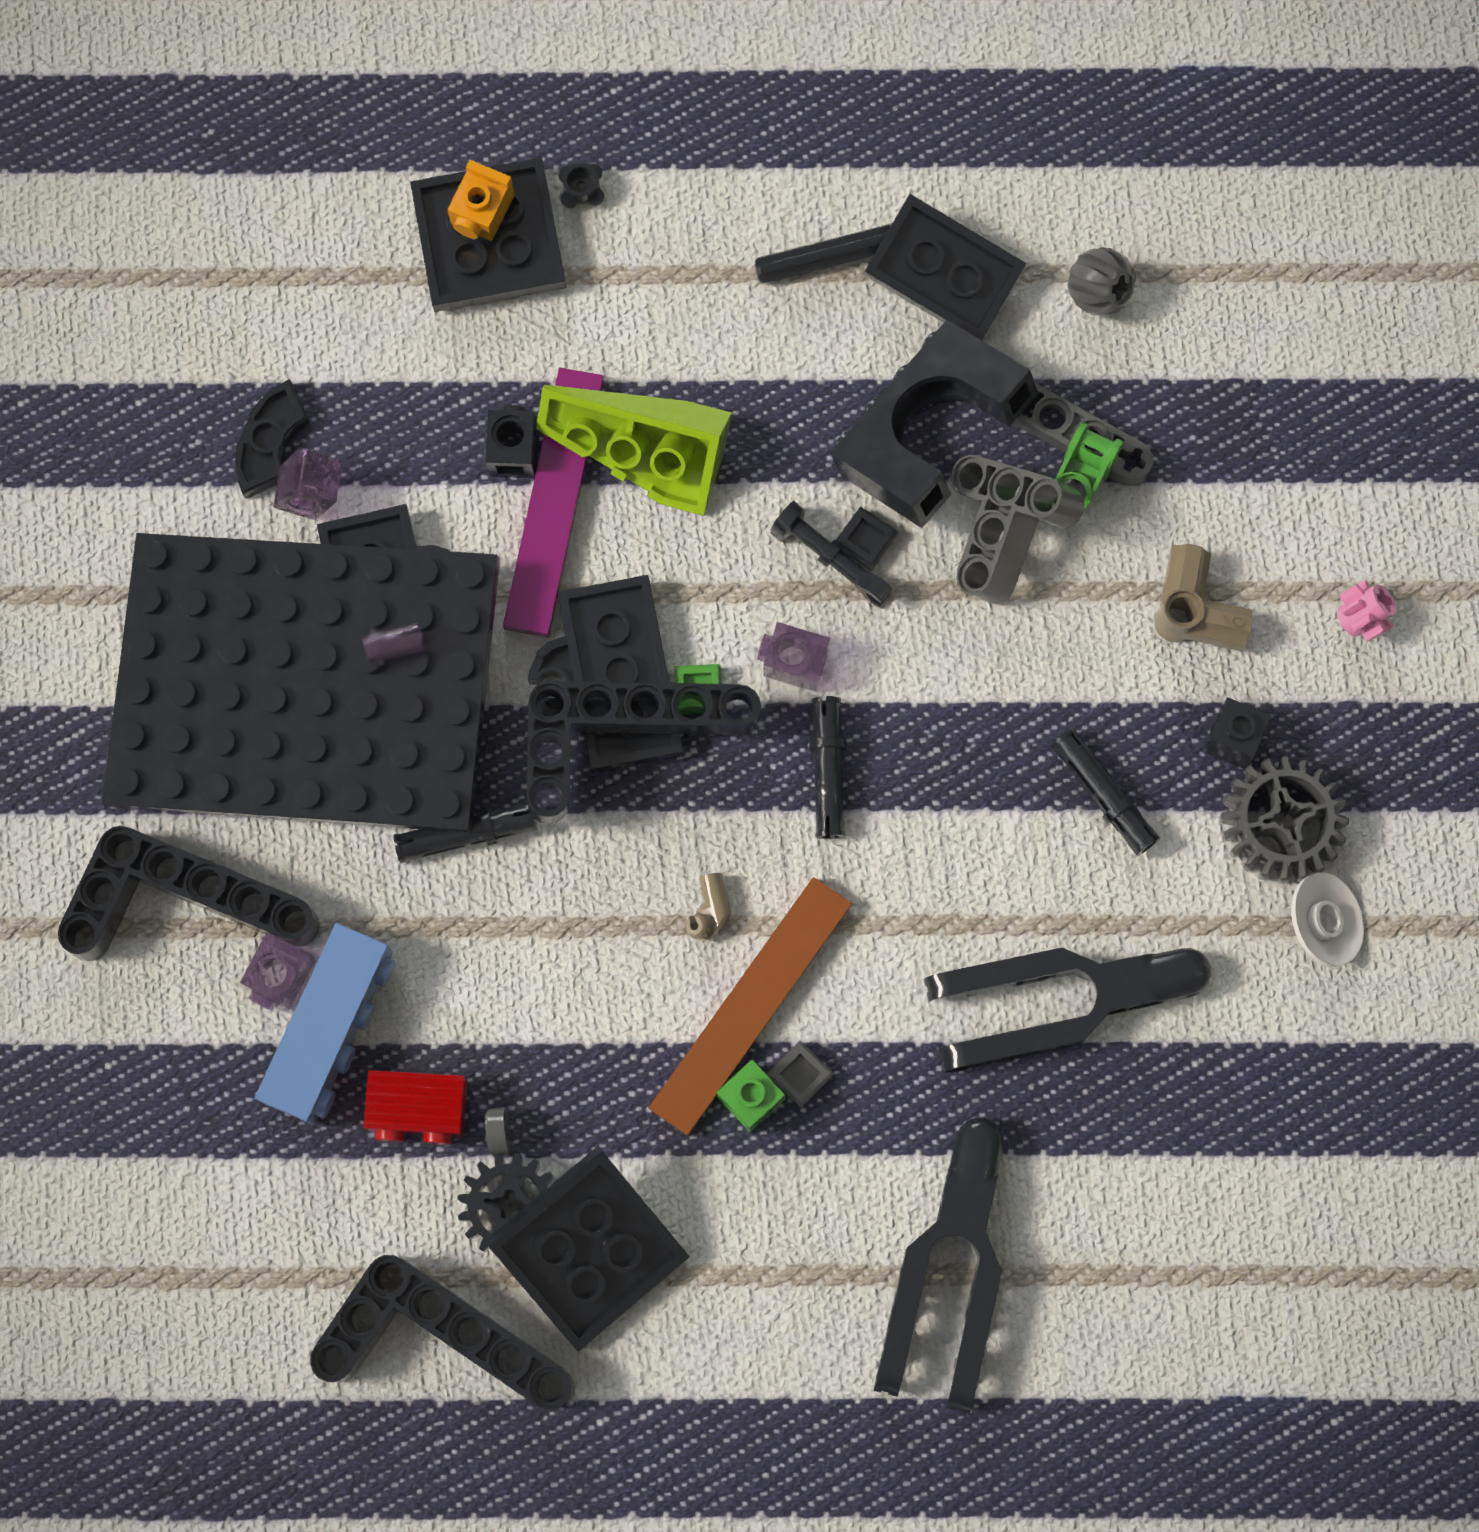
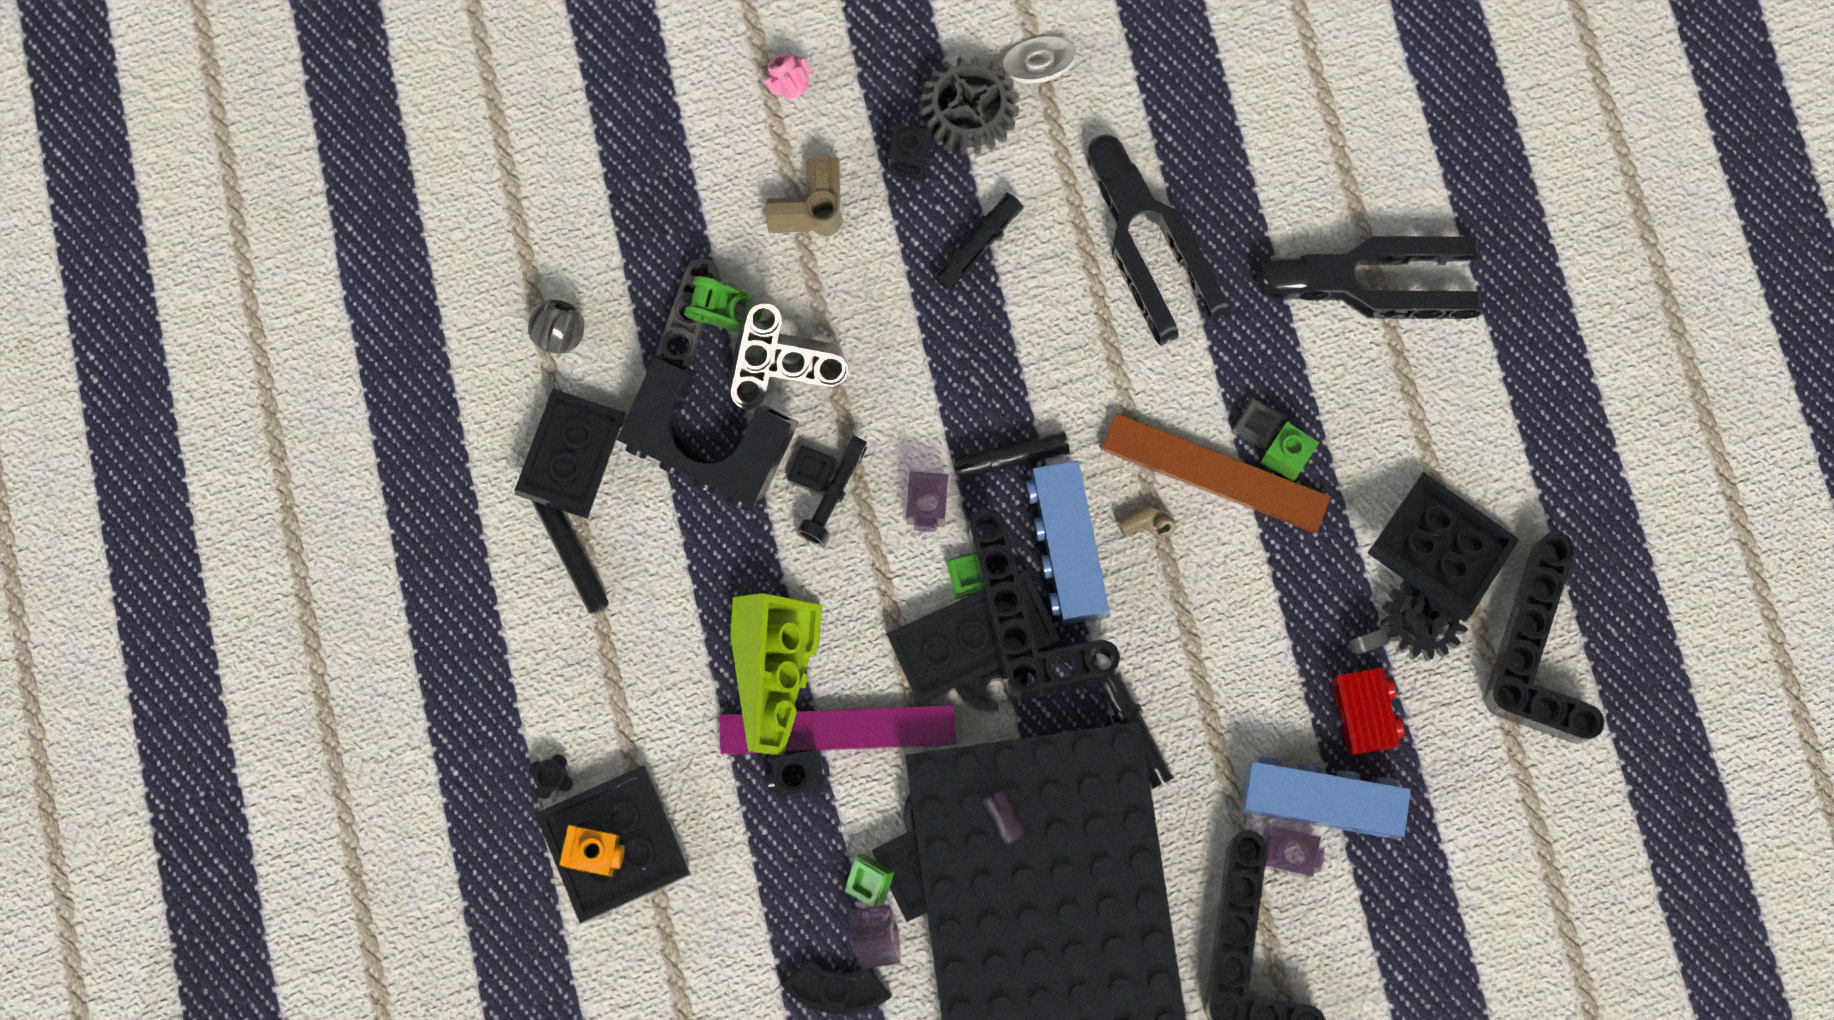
camera: 105 degrees left, 0 degrees up
none -> bright green tile [845,854,895,909]
none -> medium blue brick [1026,460,1109,626]

